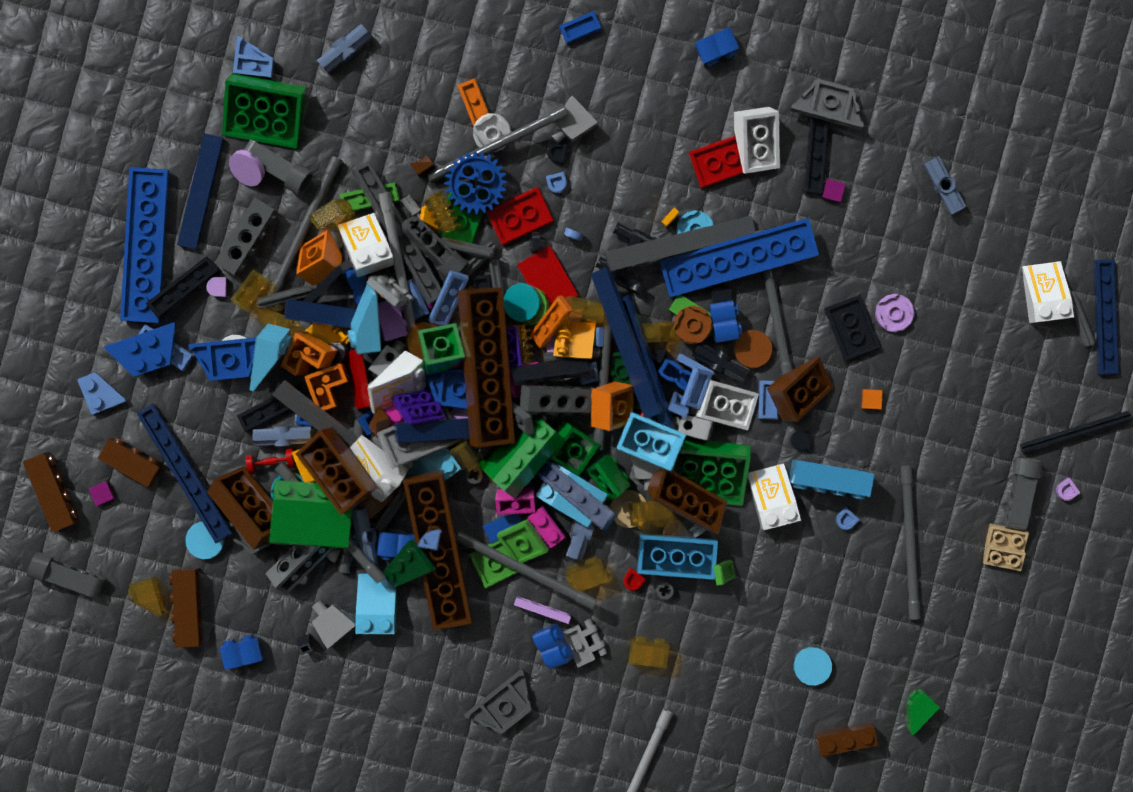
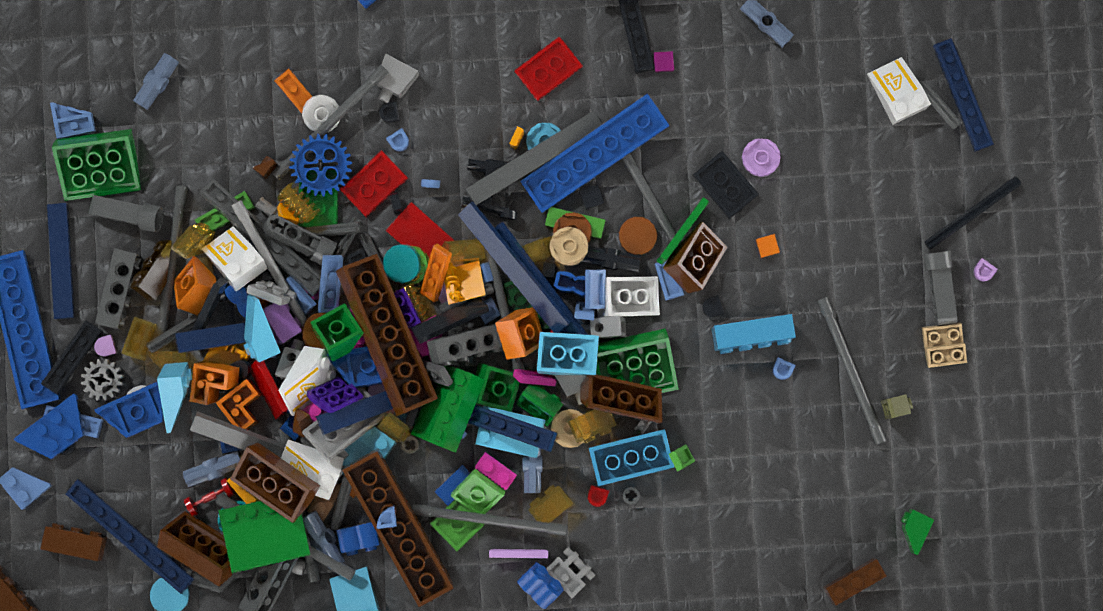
camera: 10 degrees left, 5 degrees down
magenta tile [89,481,115,506] -> none
lavender tile [229,150,265,186] -> none
black tile [237,381,312,432] -> none
dark green wing [382,539,435,588] -> none
dark pink brick [495,487,537,515] -> none
clear yellow brick [628,636,670,668] -> none
medium blue tile [676,354,713,377] -> none
blue brick [709,301,742,343] -> none
white slope [734,107,780,173] -> none
white slope [748,464,801,530] -> none
medium azure tile [793,647,832,685] -> none
none -> light grey gear [81,359,125,401]
none -> dark brown slope [130,240,172,300]
none -> dark pink tile [513,369,556,386]
none -> tan tile [549,227,588,266]
none -> green tile [656,197,709,265]
none -> olive slope [881,395,913,419]

